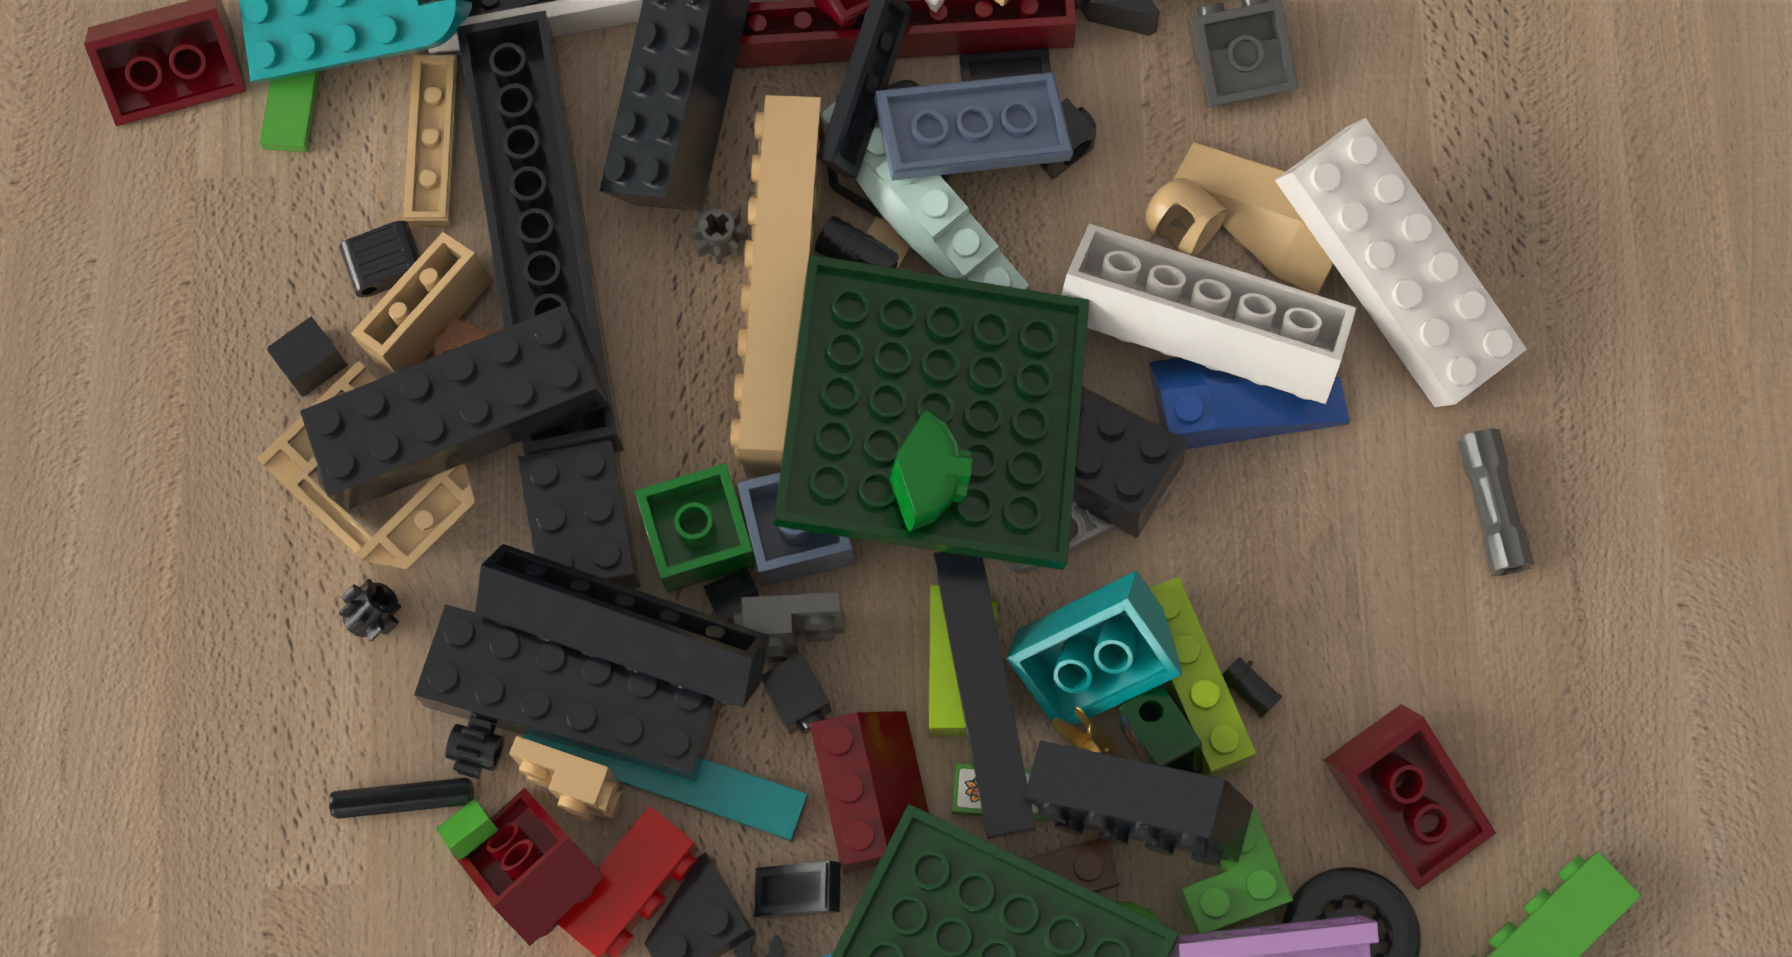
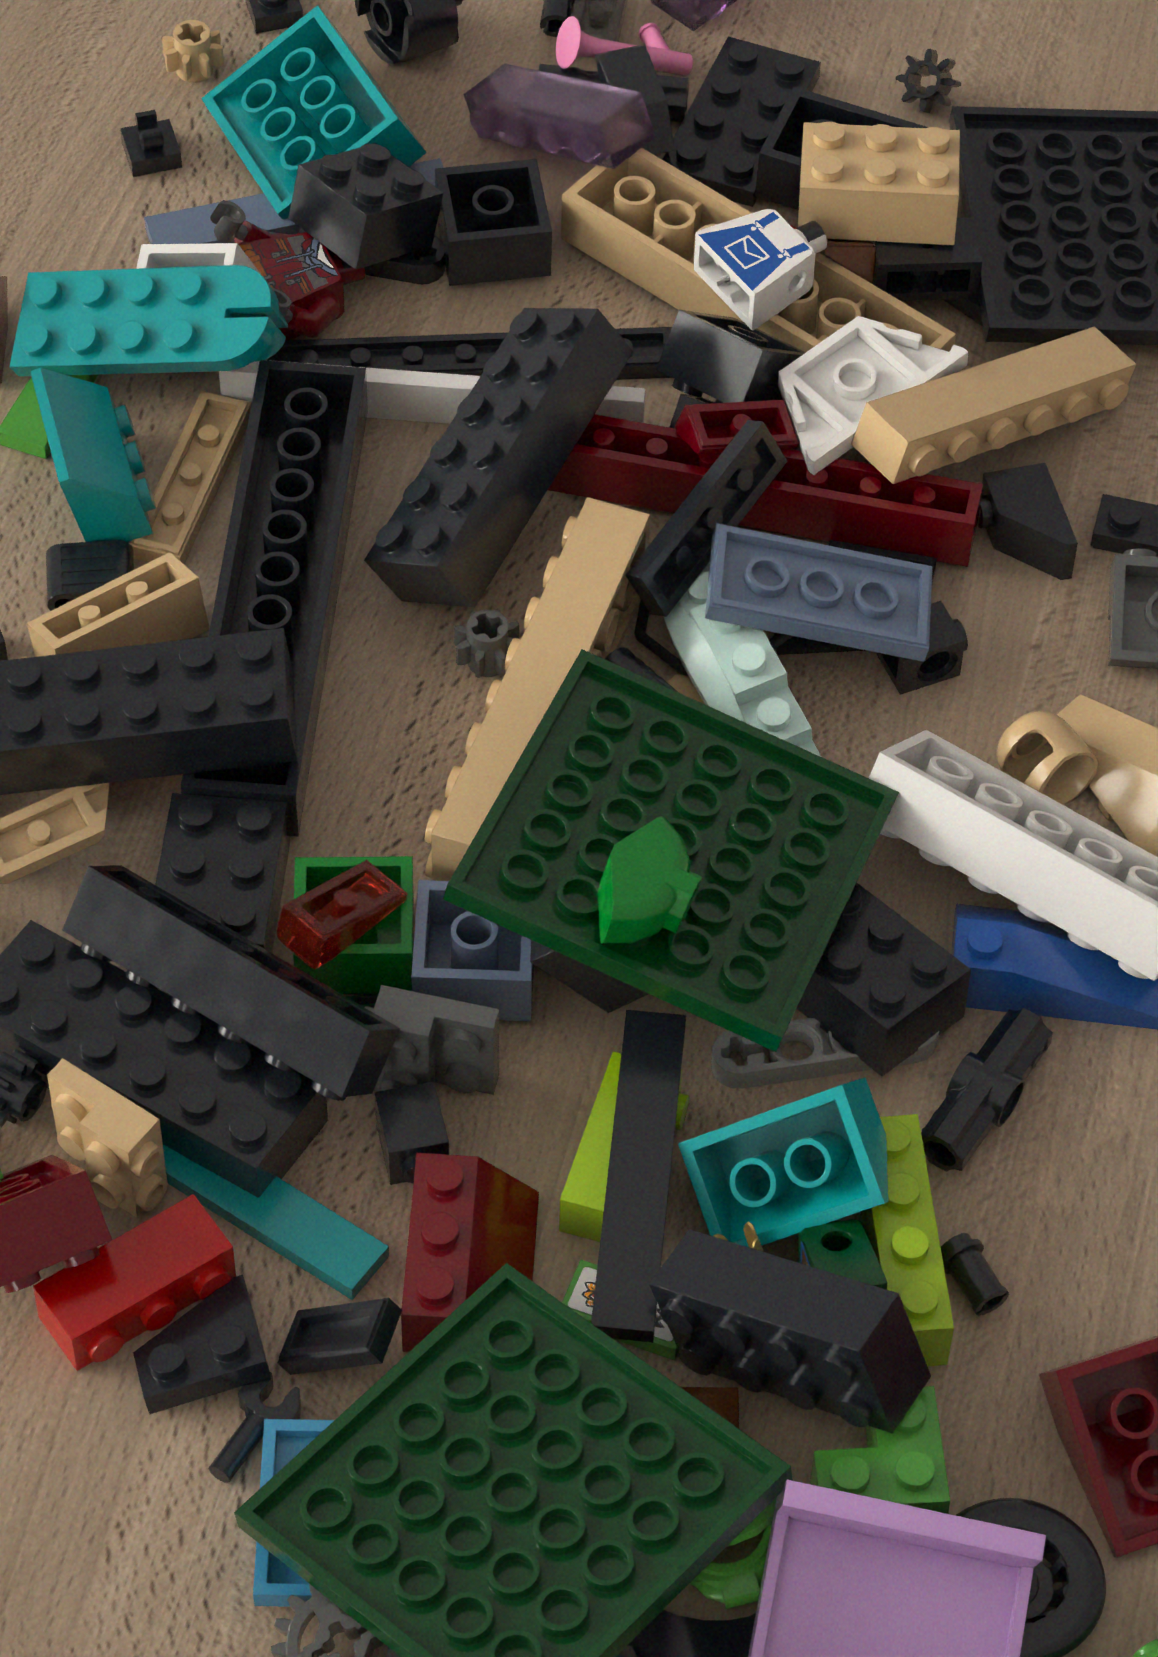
camera: 10 degrees right, 20 degrees down
none -> teal slope [30,368,156,542]
none -> clear red slope [276,860,408,969]
none -> black piece [921,1008,1053,1172]

